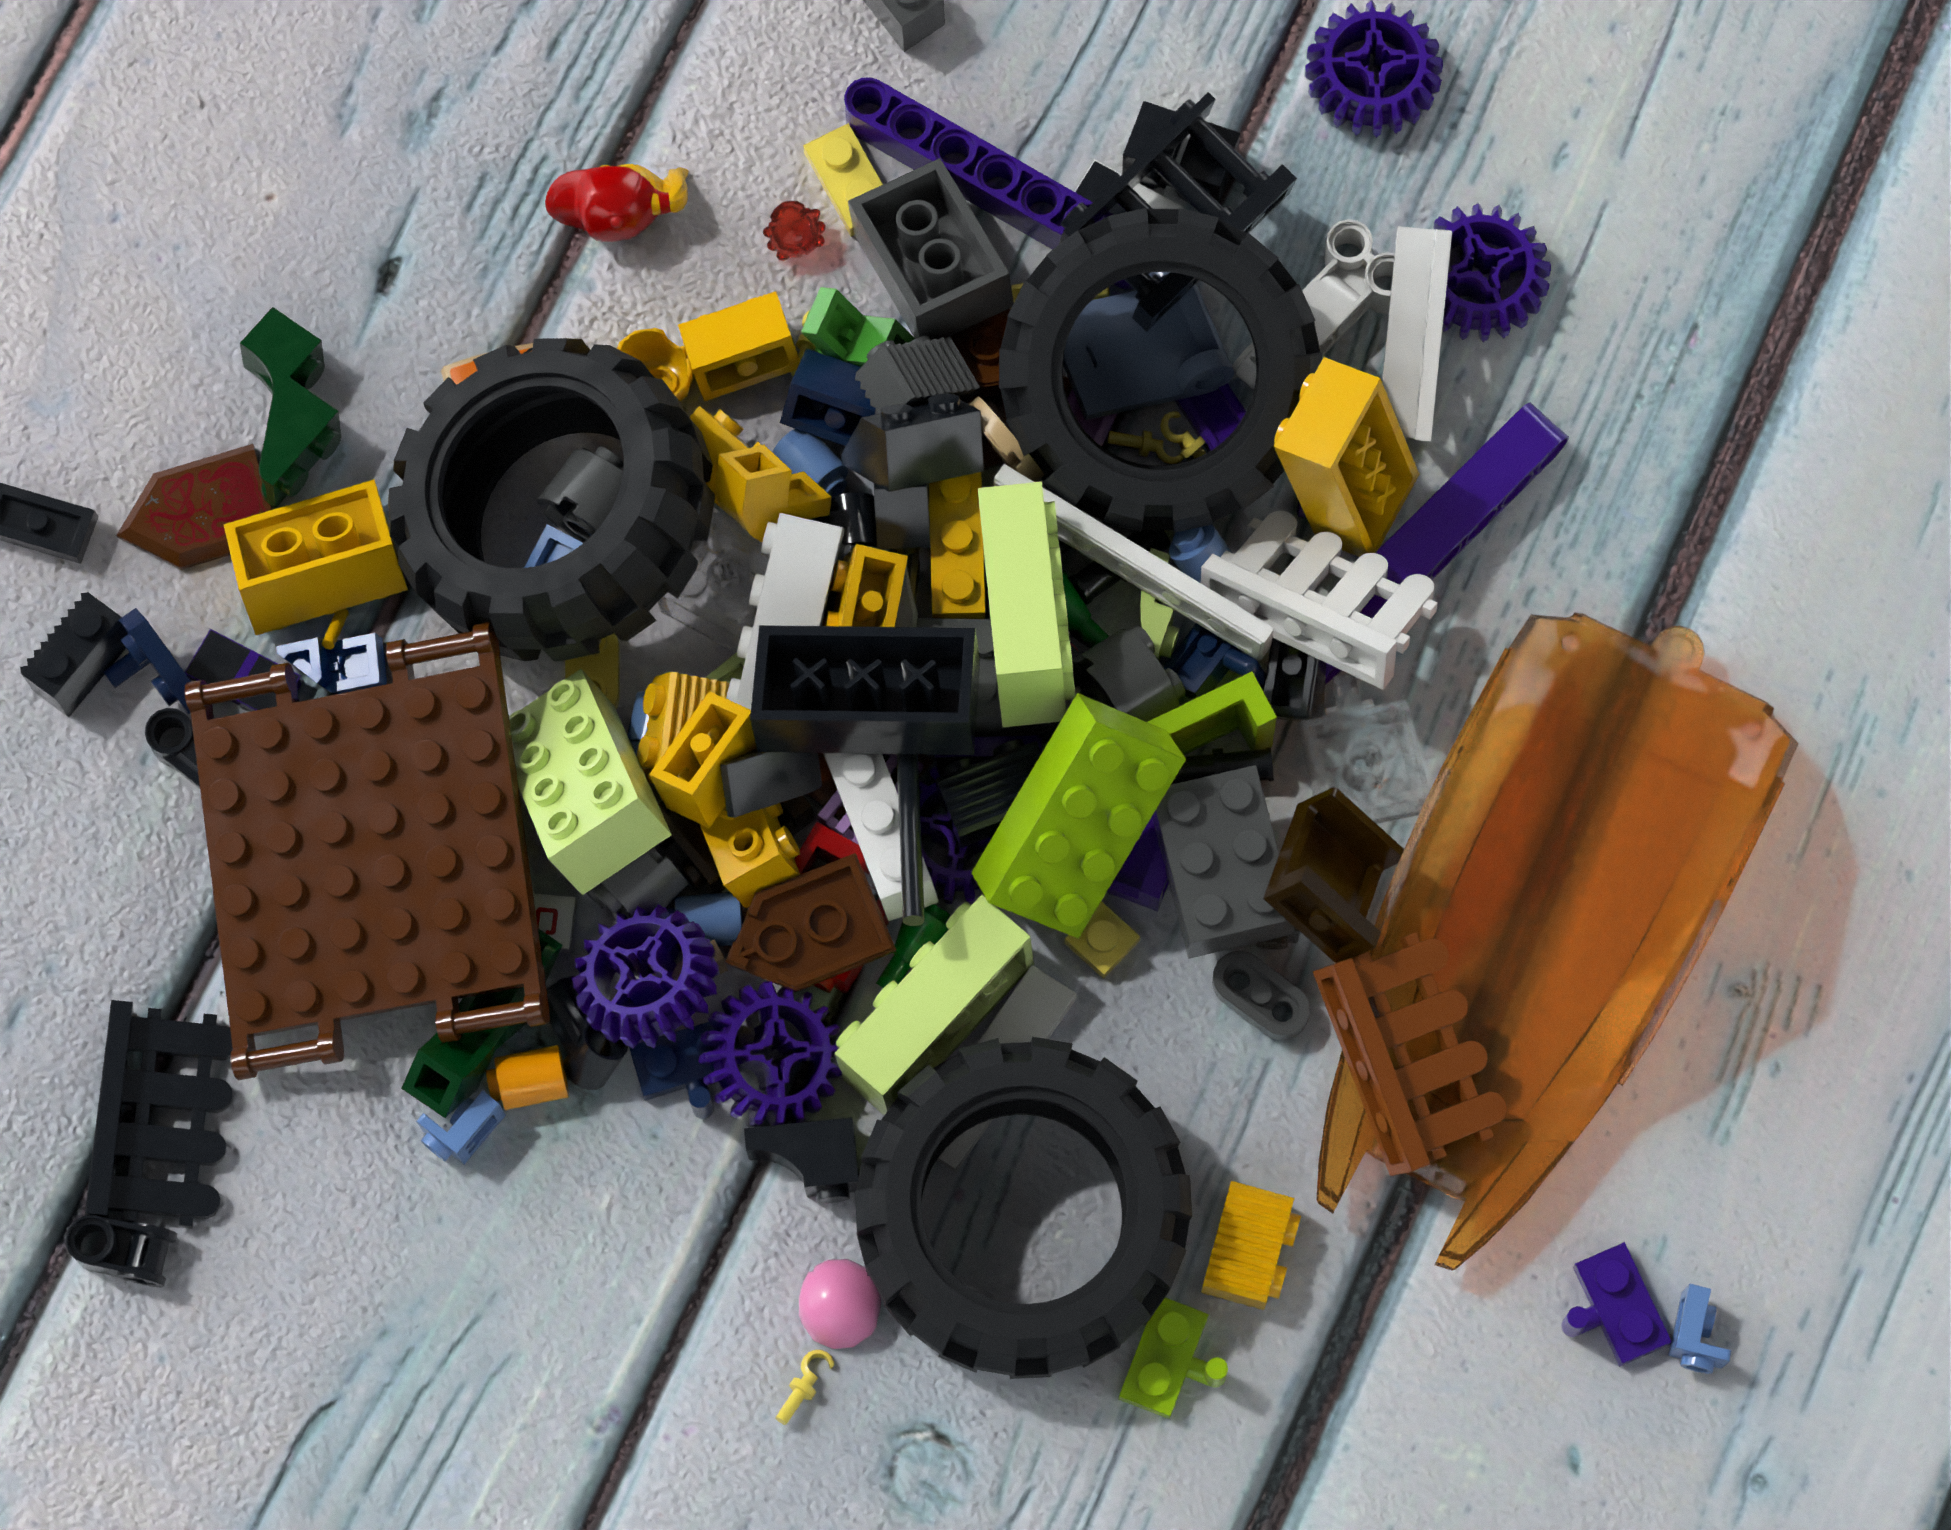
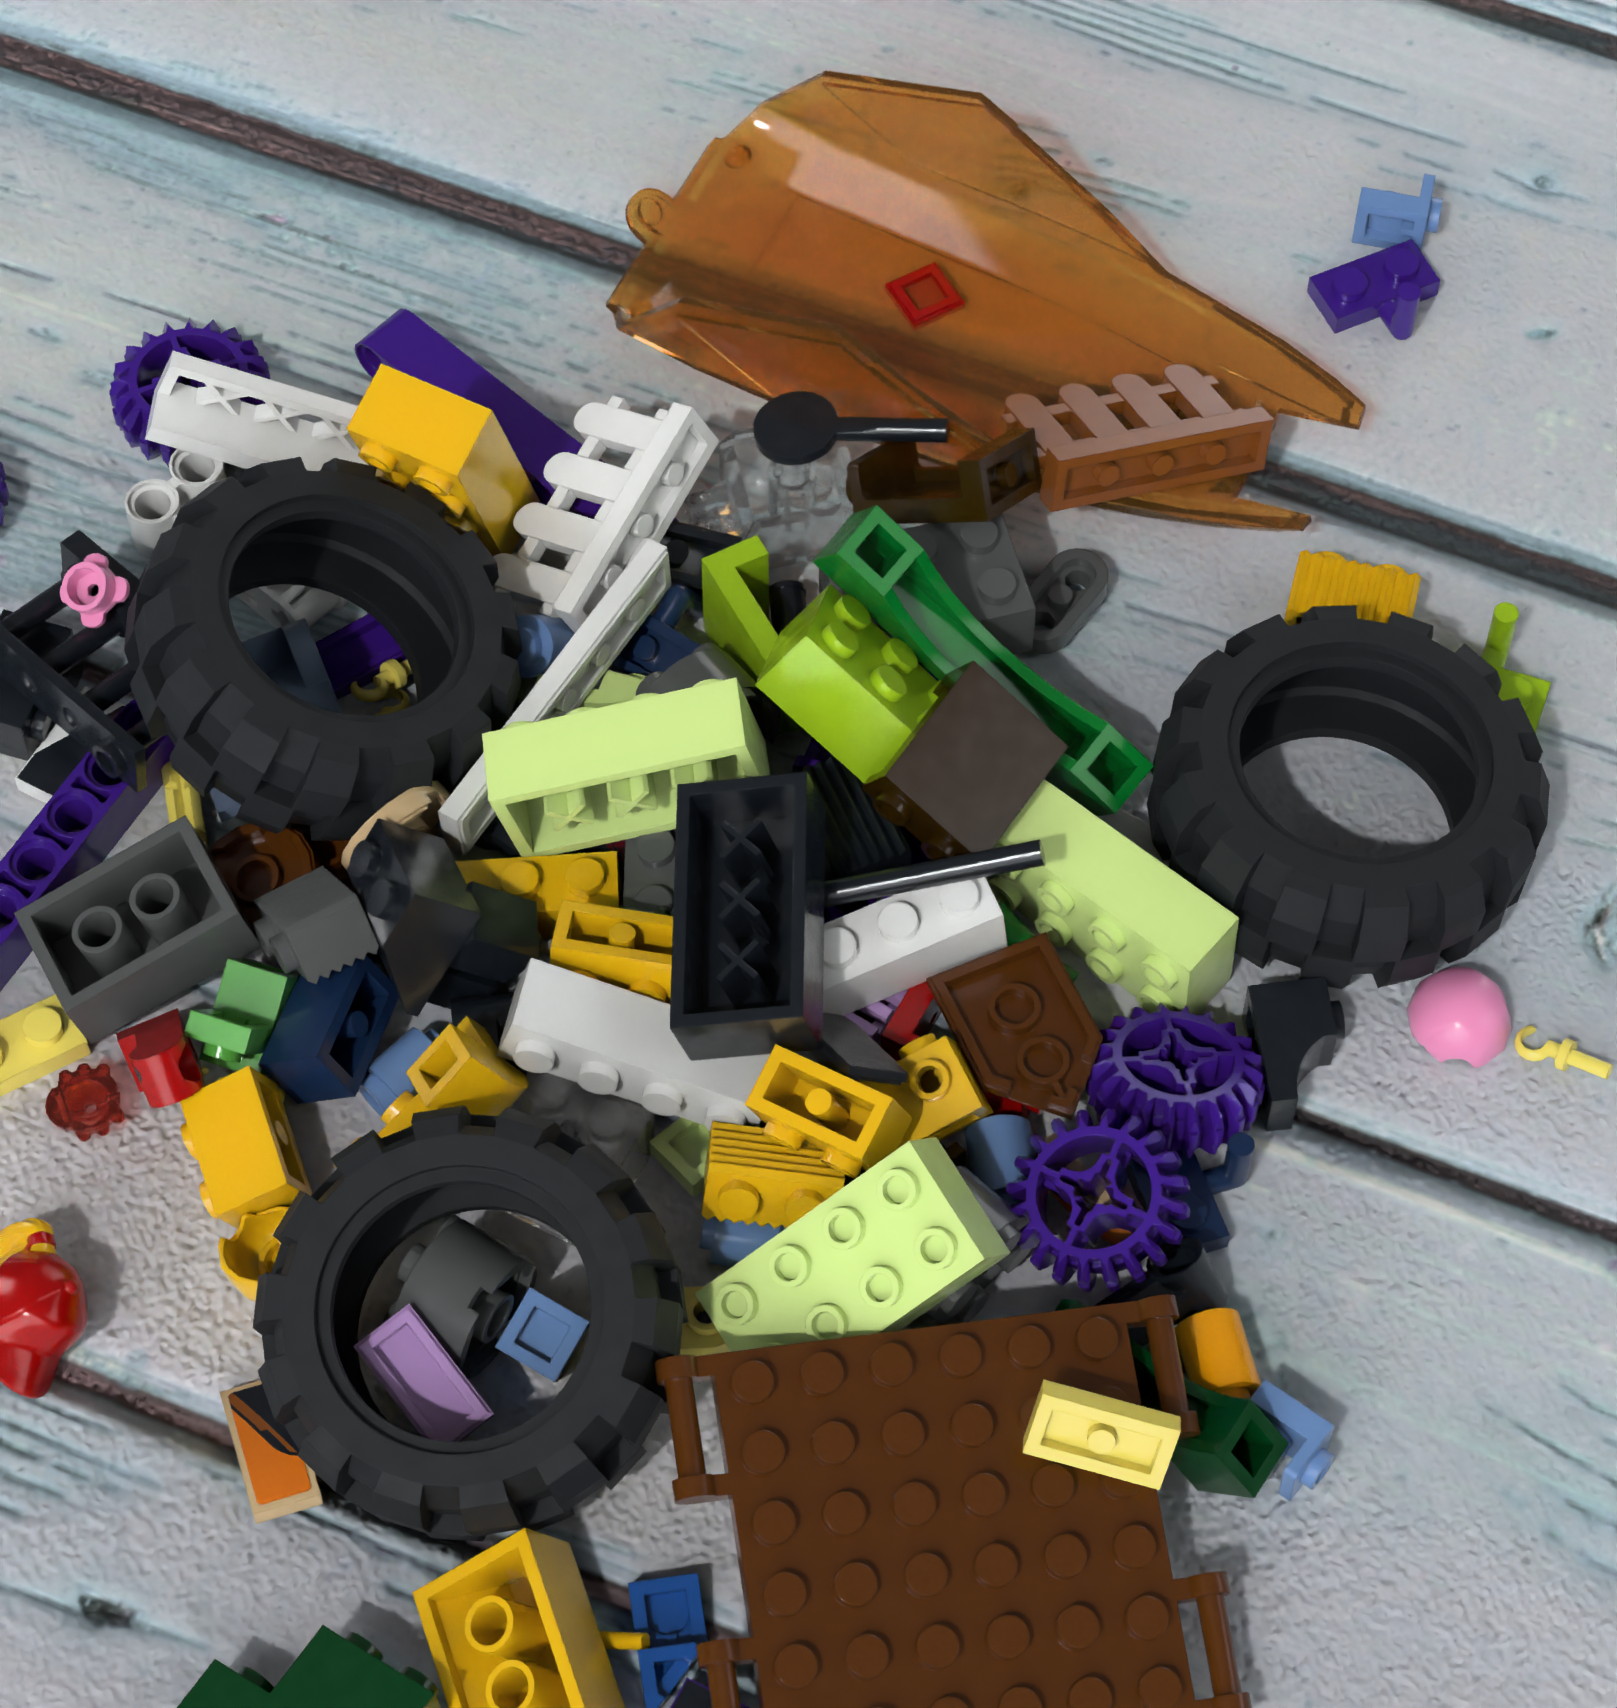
camera: 95 degrees left, 15 degrees down
none -> bright pink plate [60,553,130,629]
none -> red leg [116,1008,204,1108]
none -> lavender tile [353,1304,494,1442]
none -> black piece [753,391,950,466]
none -> green arch [812,505,1154,816]
none -> dark brown panel [862,660,1068,860]
none -> red tile [884,262,965,334]
none -> light yellow plate [1023,1379,1181,1490]

